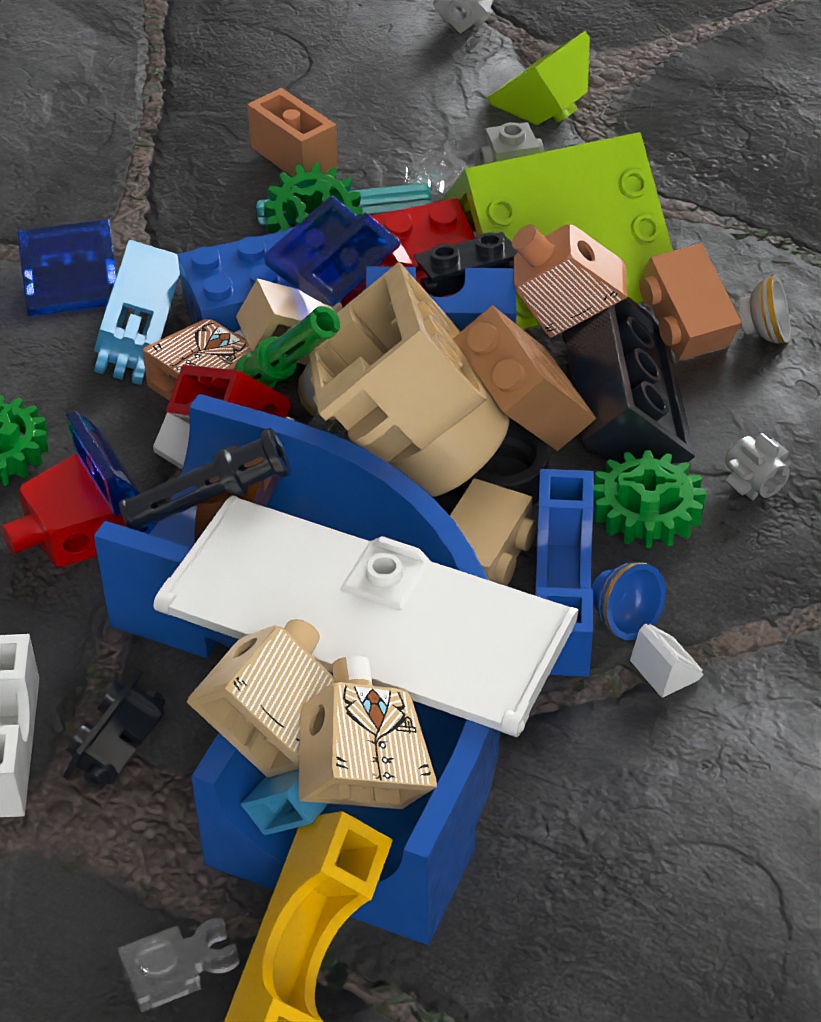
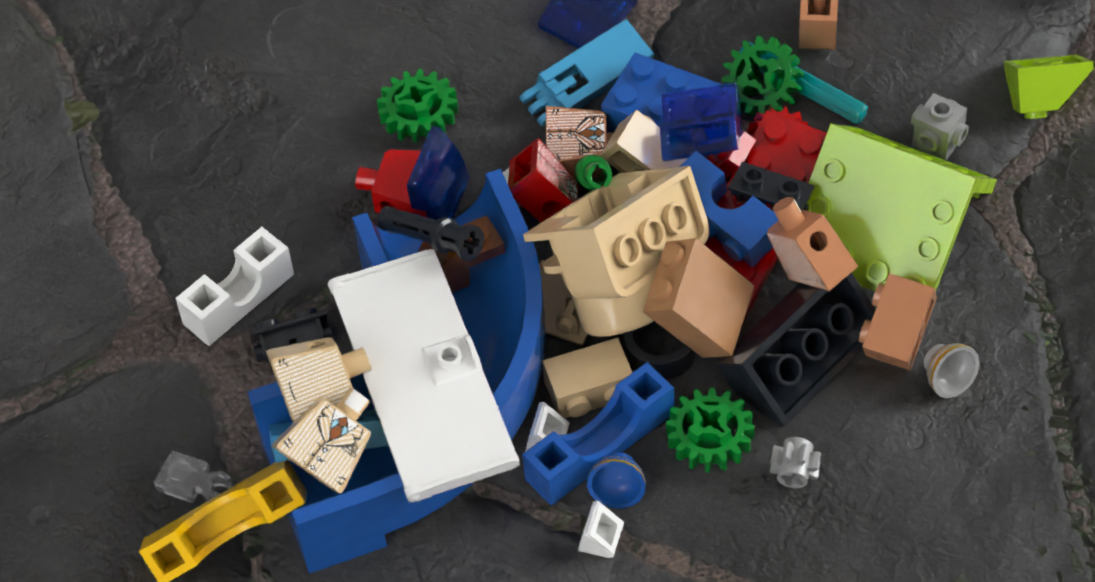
camera: 50 degrees right, 10 degrees up
clear plate [406,139,476,196] -> none

